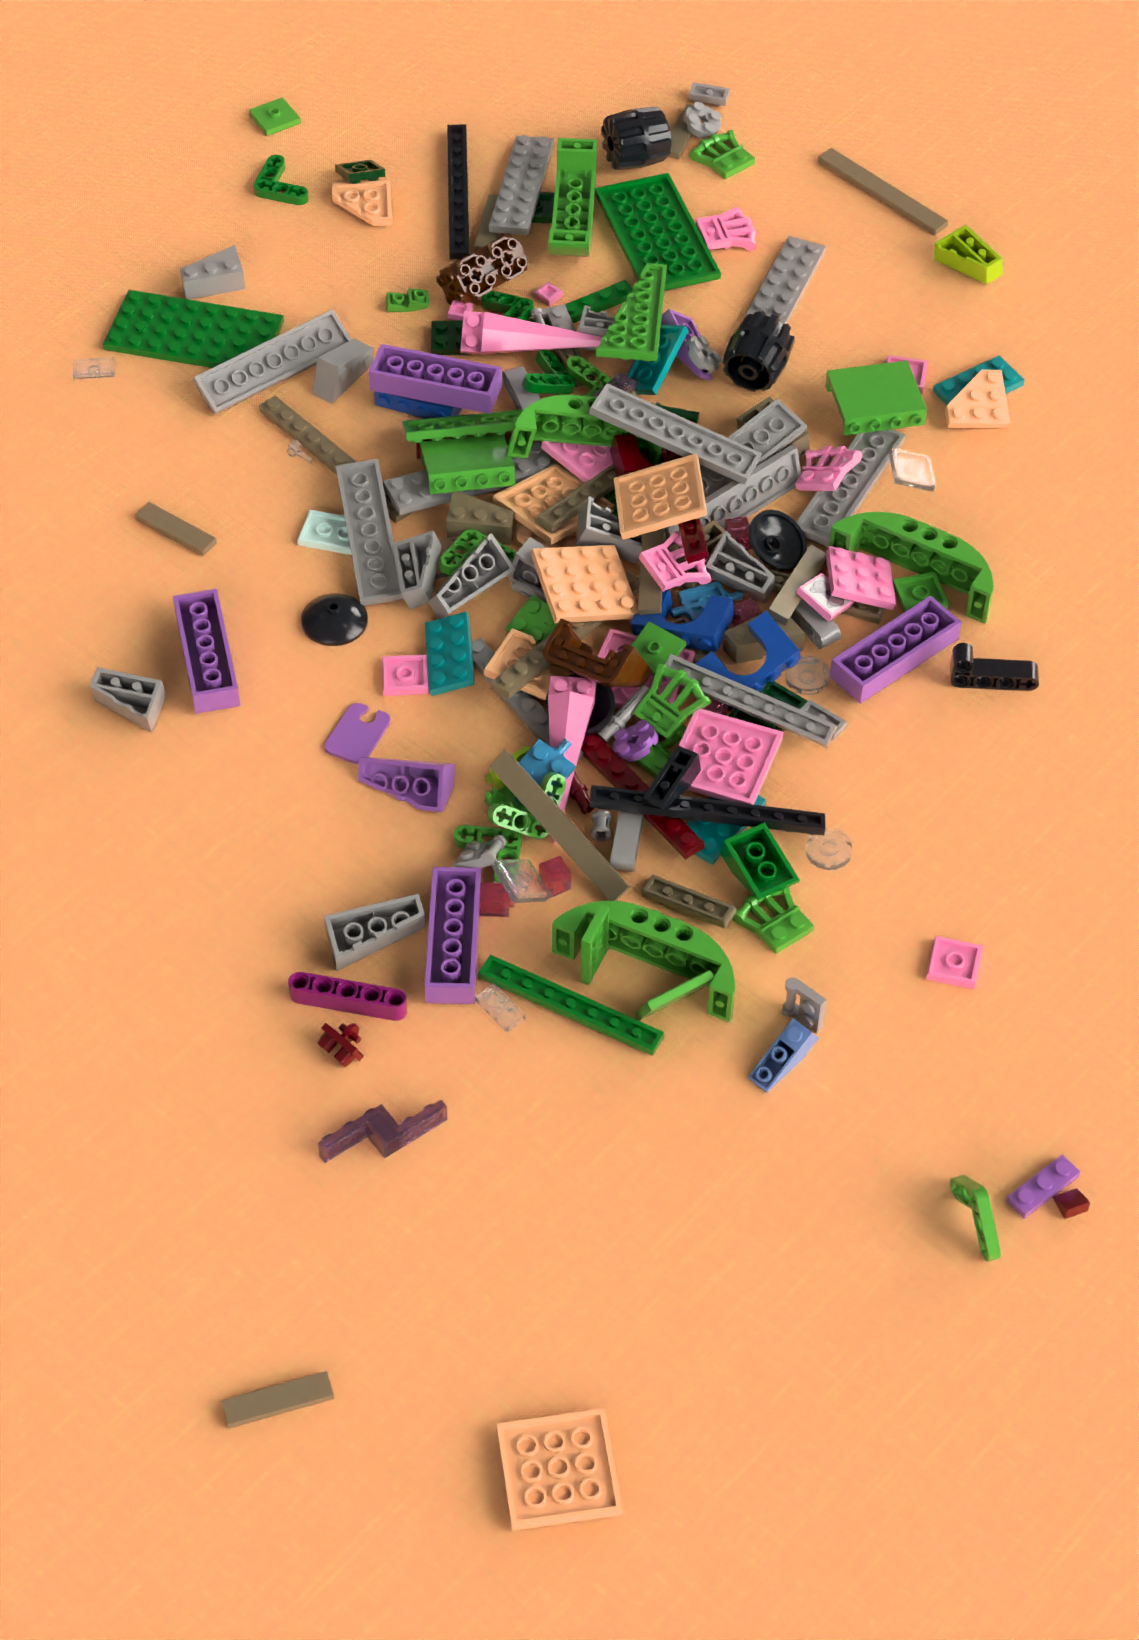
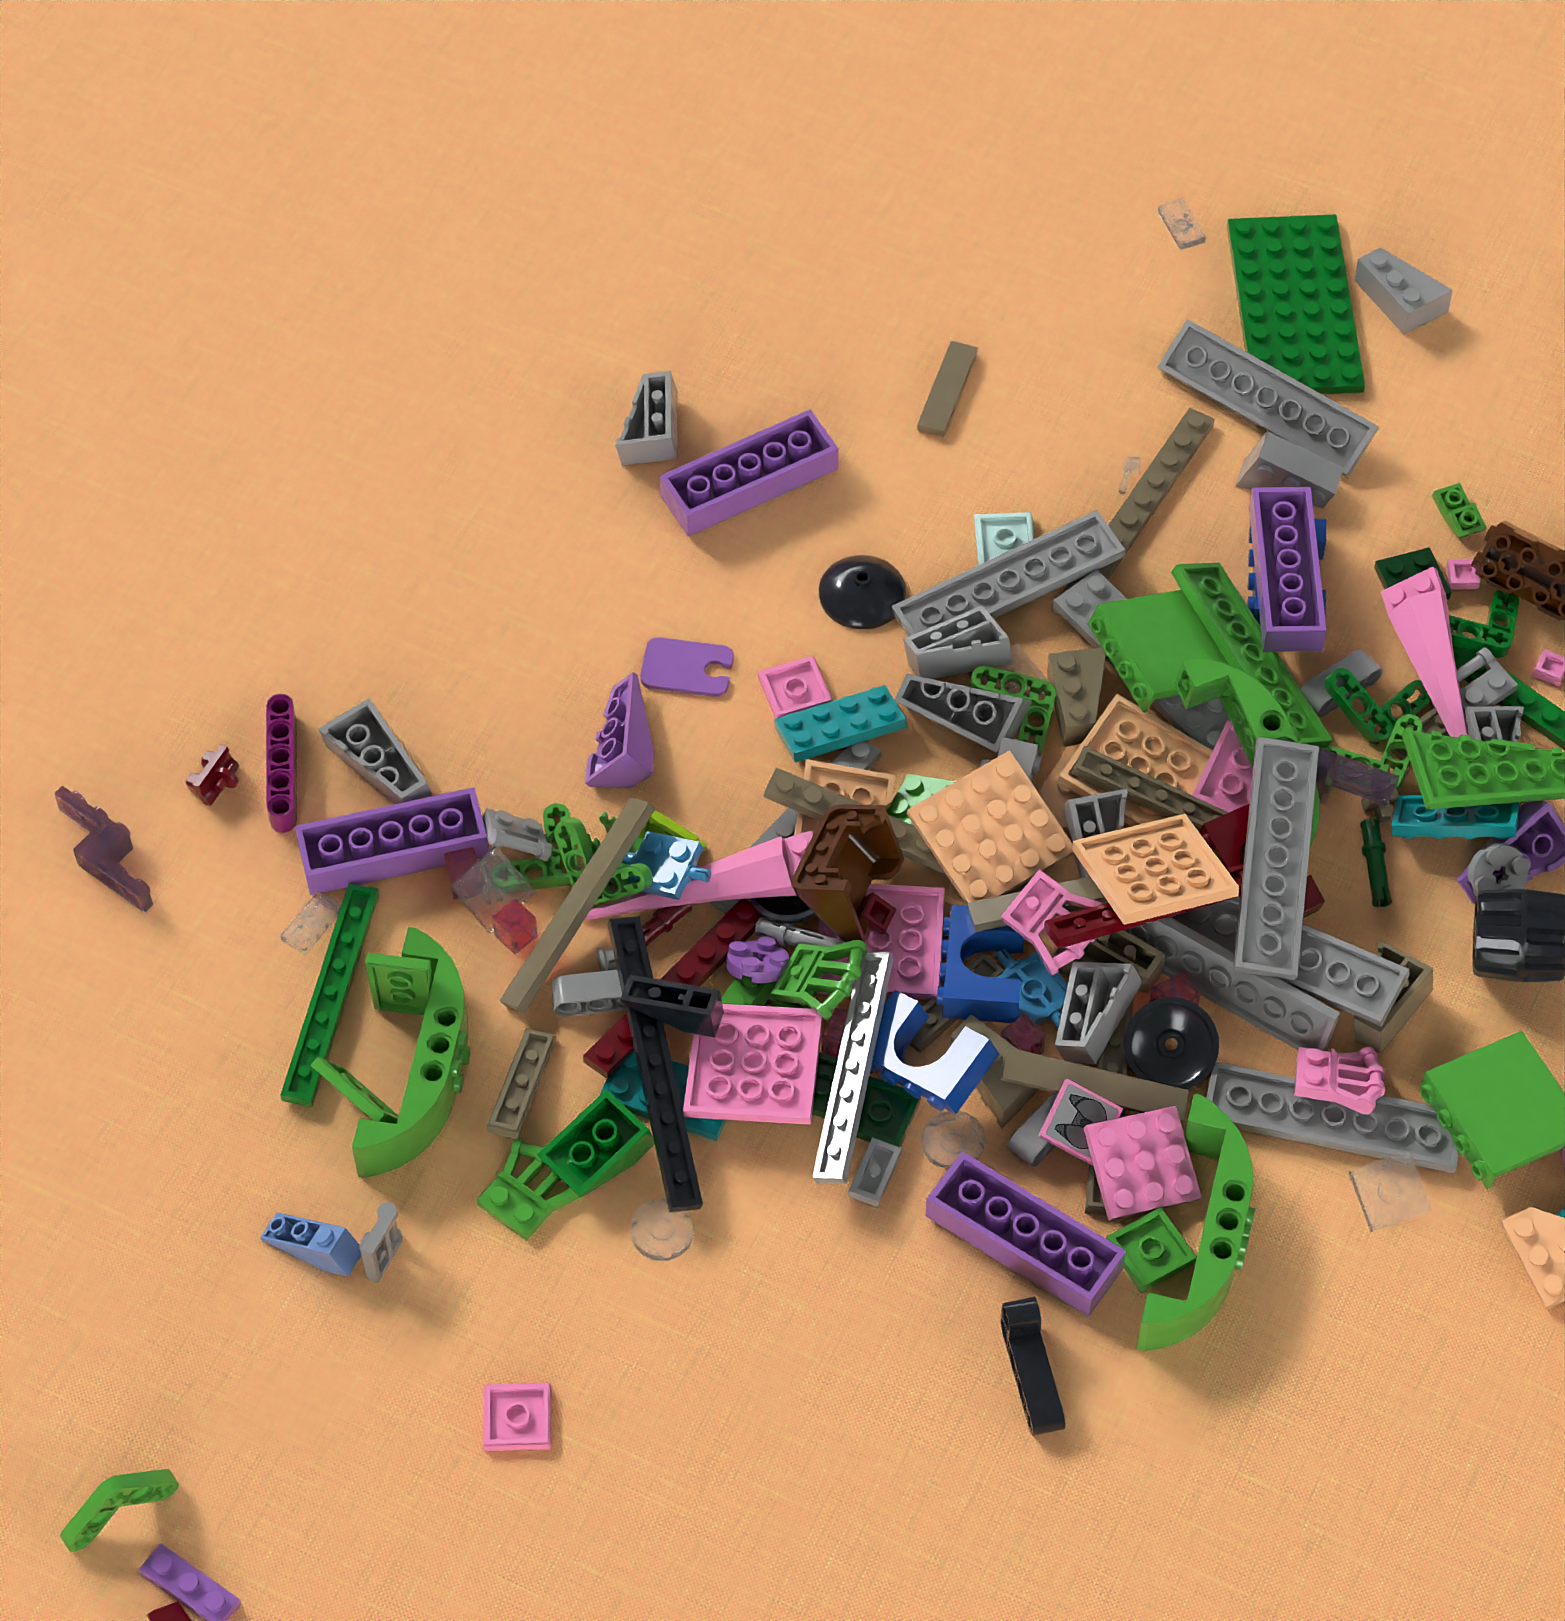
camera: 75 degrees right, 5 degrees up
bright green plate [631,621,687,676] -> none

